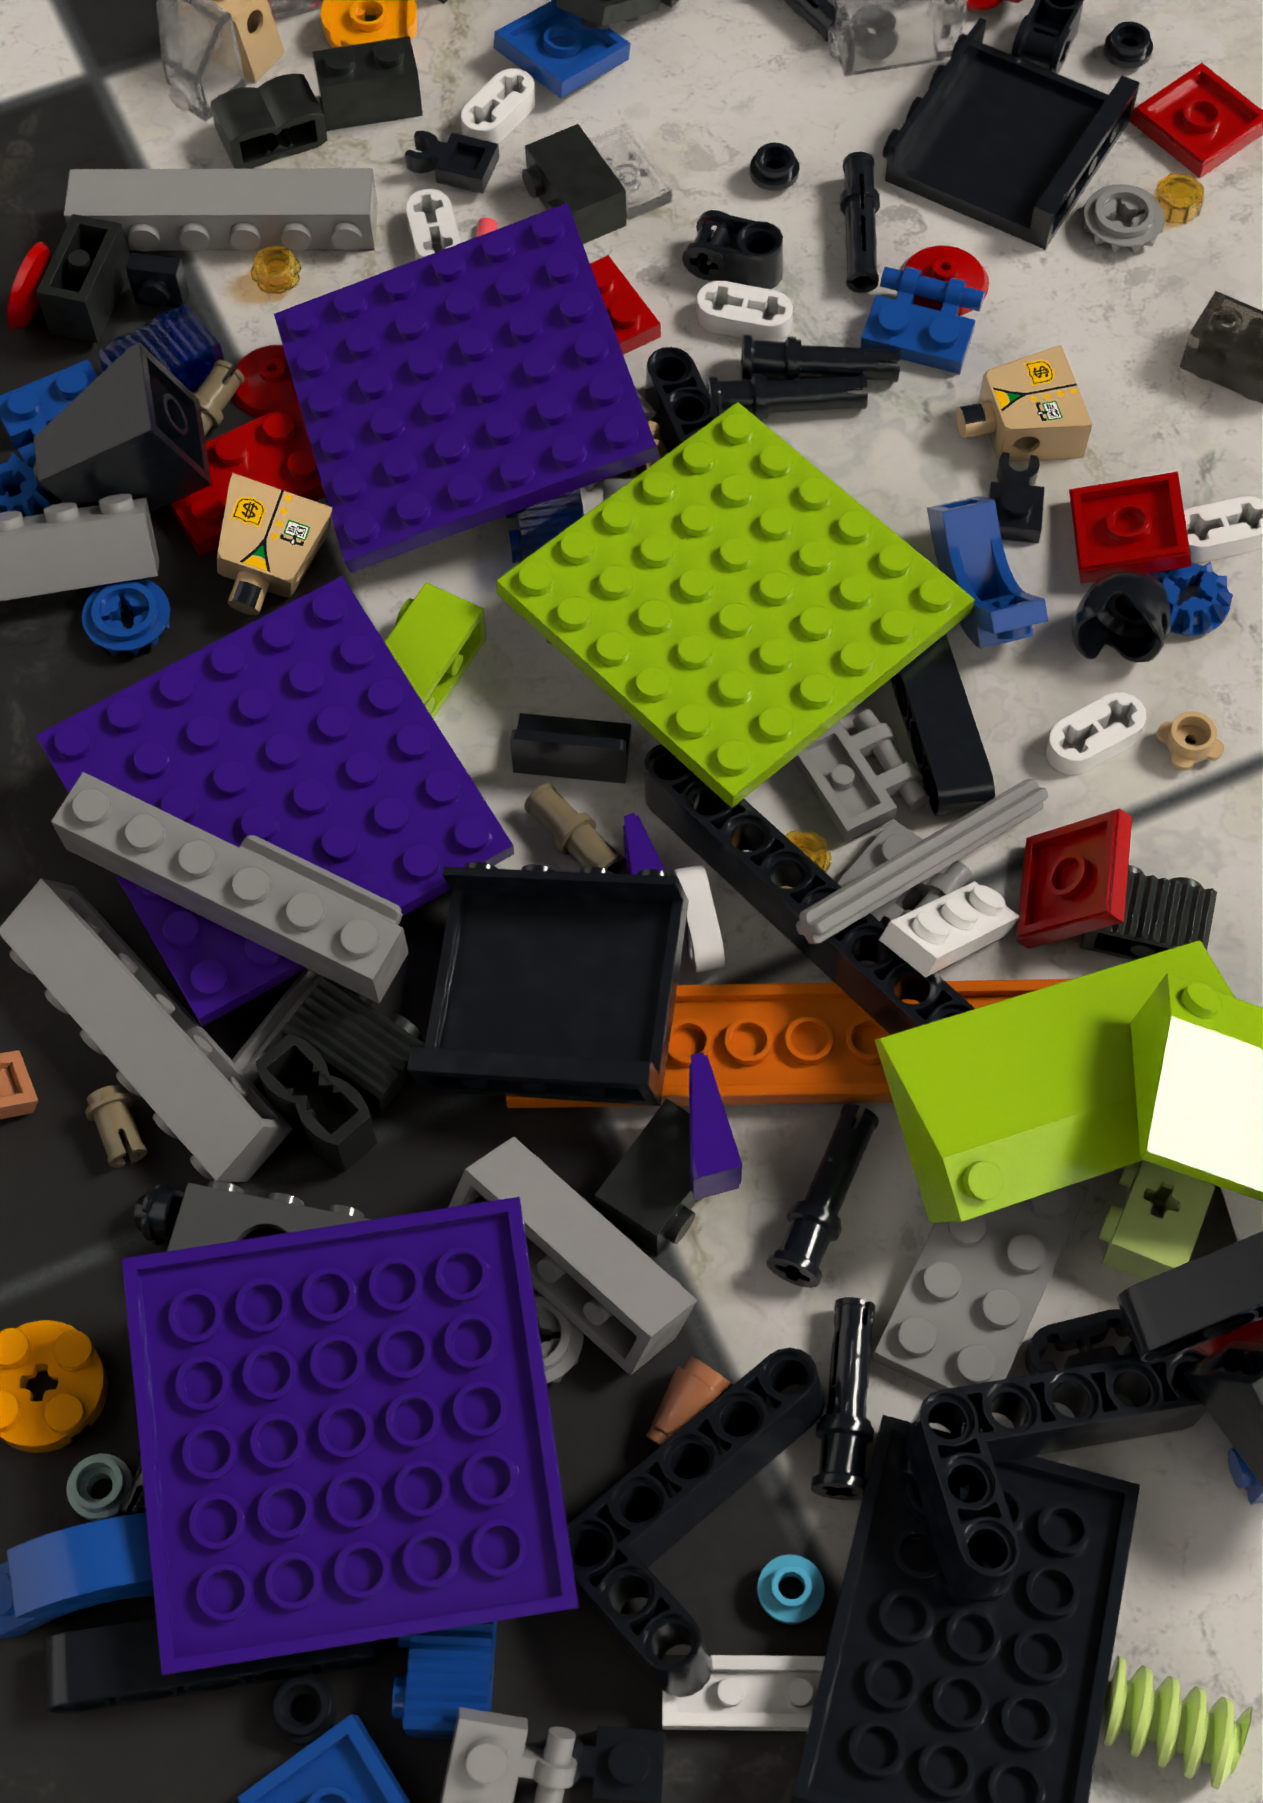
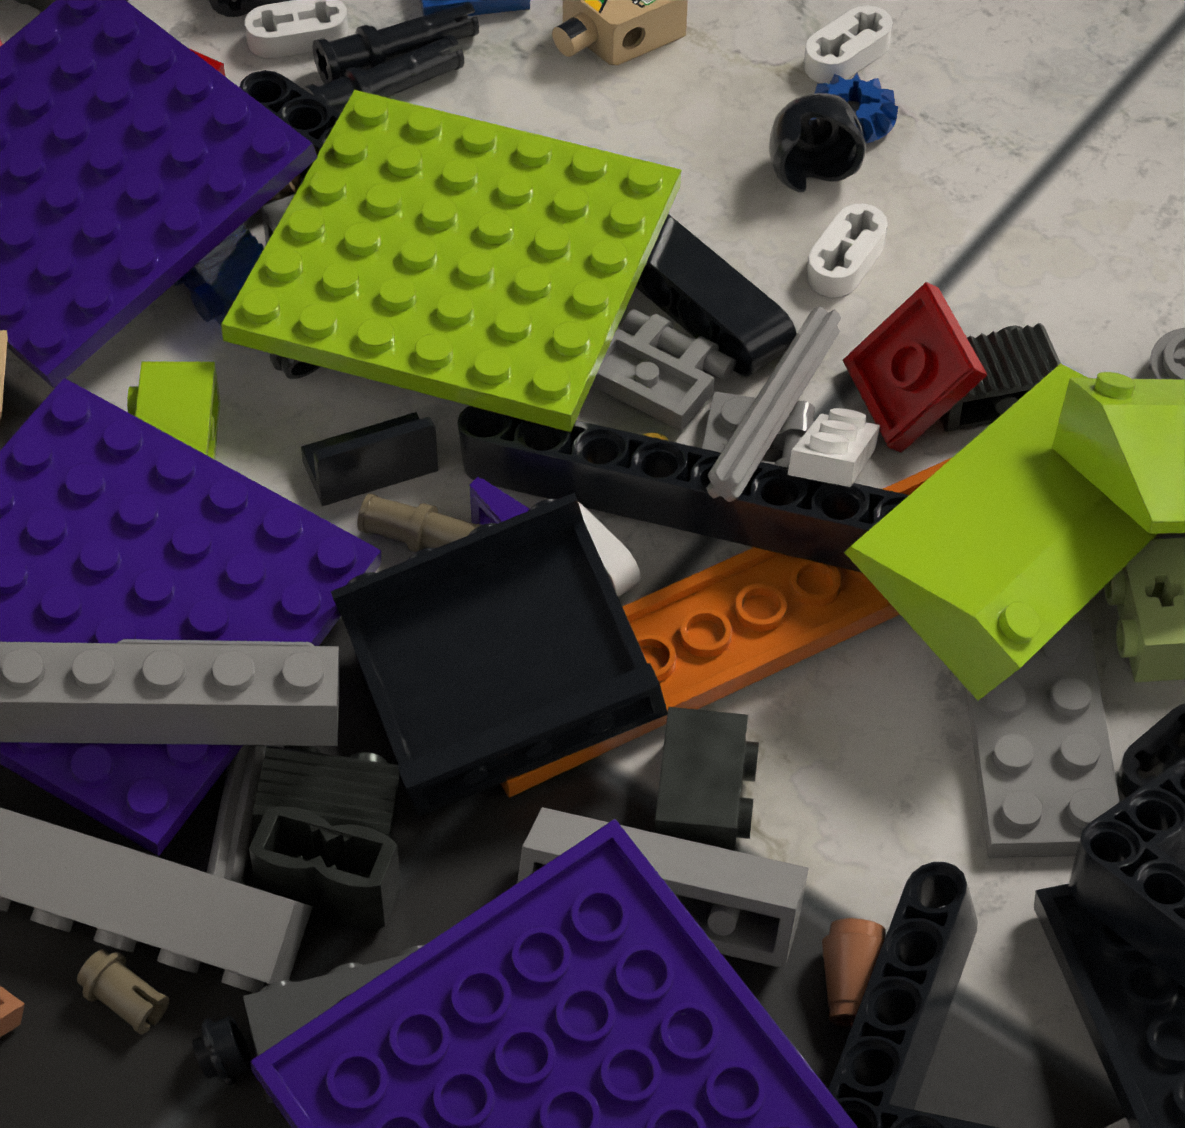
camera: 30 degrees left, 10 degrees down
dark purple slope [689,1052,742,1200] -> none
medium azure plate [757,1554,824,1624] -> none
black pin [766,1104,879,1288] -> none
black pin [811,1297,876,1500] -> none
blue arch [927,496,1048,649] -> none
black plate [988,452,1045,543] -> none
red plate [1069,472,1192,584] -> none
tan plate [1157,711,1224,771] -> none

